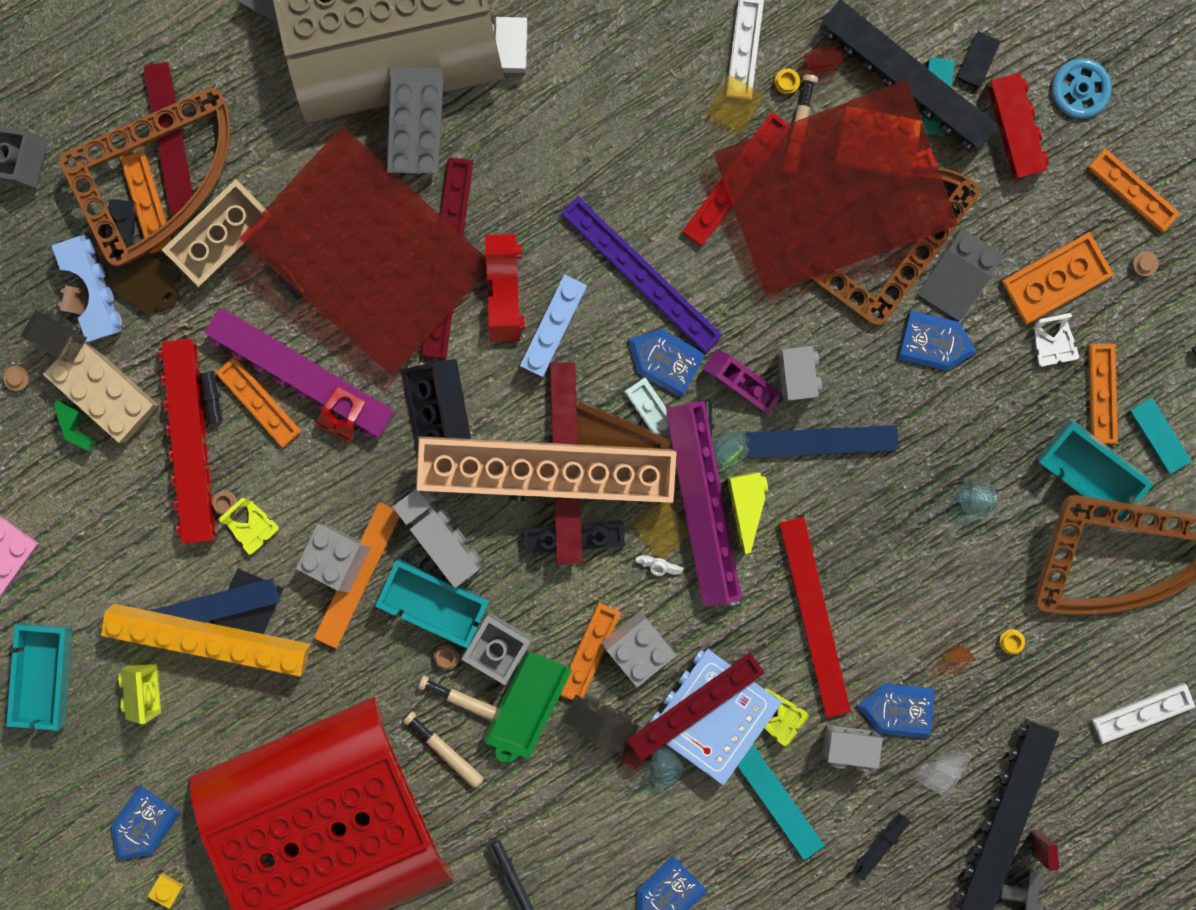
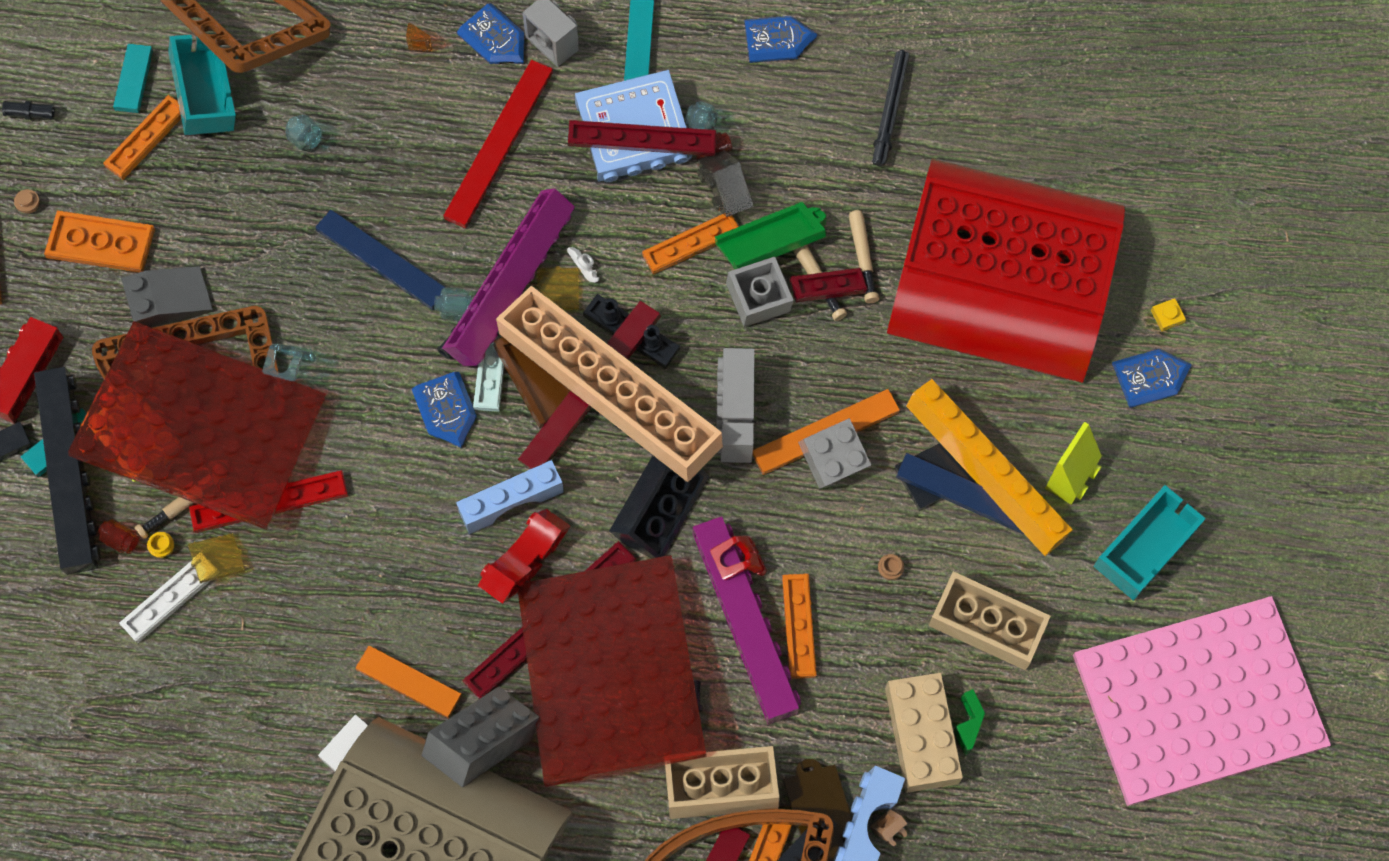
camera: 140 degrees left, 20 degrees down
medium nougat plate [3,366,30,391] -> none
clear smoke brick [21,309,87,364] -> none
red brick [159,339,217,543] -> none
black pin [199,371,223,423] -> none
neon yellow piece [219,498,280,554] -> none
teal piece [375,559,490,648] -> none
medium nougat plate [434,644,459,670] -> none
dark purple tile [561,196,723,353] -> none
light grey brick [602,611,676,687] -> none
magenta slope [703,349,782,415] -> none
neon yellow slope [727,472,768,554] -> none
neon yellow piece [764,688,809,747] -> none
light grey brick [778,346,822,401] -> none
blue tile [898,310,977,371] -> none
yellow plate [999,629,1025,655] -> none
white piece [1034,313,1079,367] -> none
none -> clear light blue piece [262,343,316,381]
none -> orange tile [355,646,462,719]
none -> dark red tile [789,268,868,303]
none -> tan brick [929,571,1051,671]

